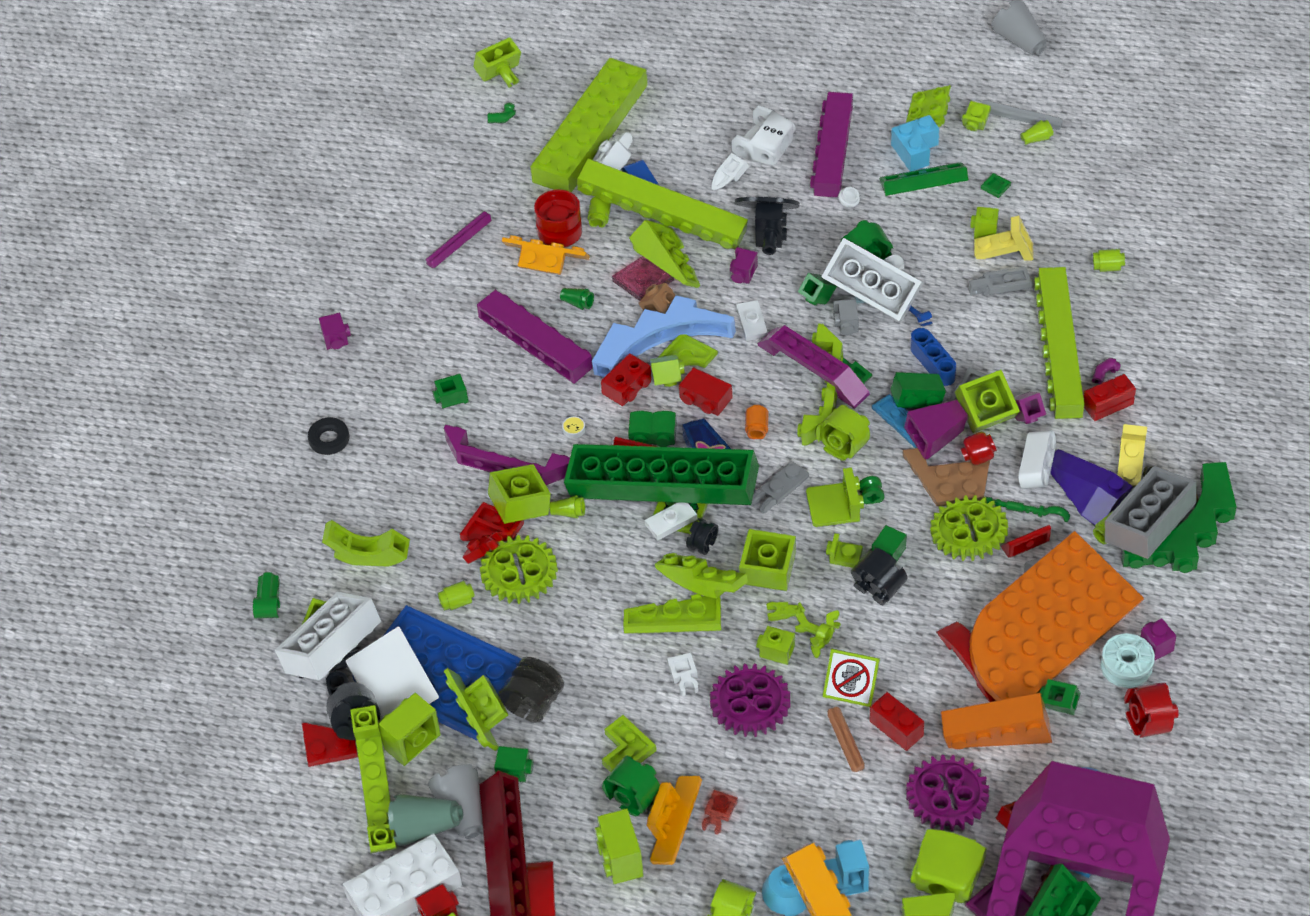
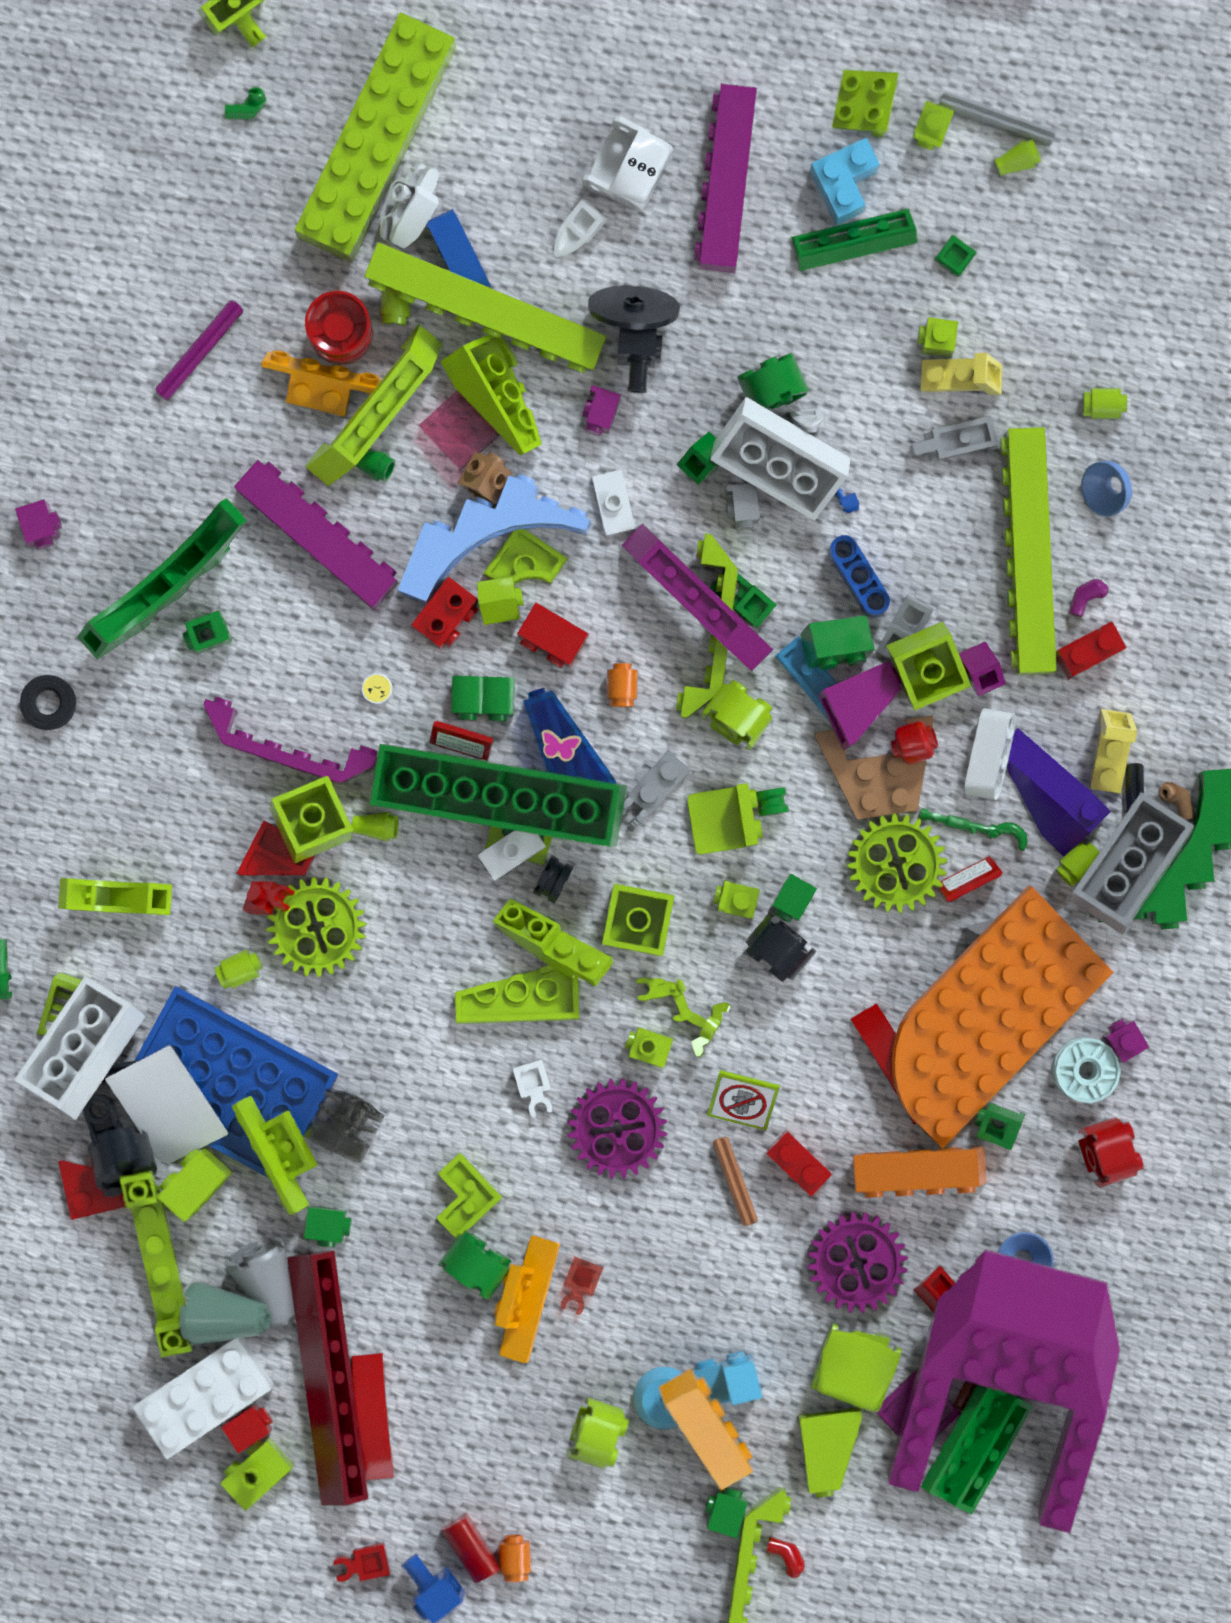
camera: 10 degrees left, 35 degrees up
lime brick [594,809,644,884] -> none
white plate [838,187,860,208] -> none
none -> green arch [77,498,247,660]
none -> lime slope [304,324,442,486]
none -> medium blue piece [1081,461,1132,517]

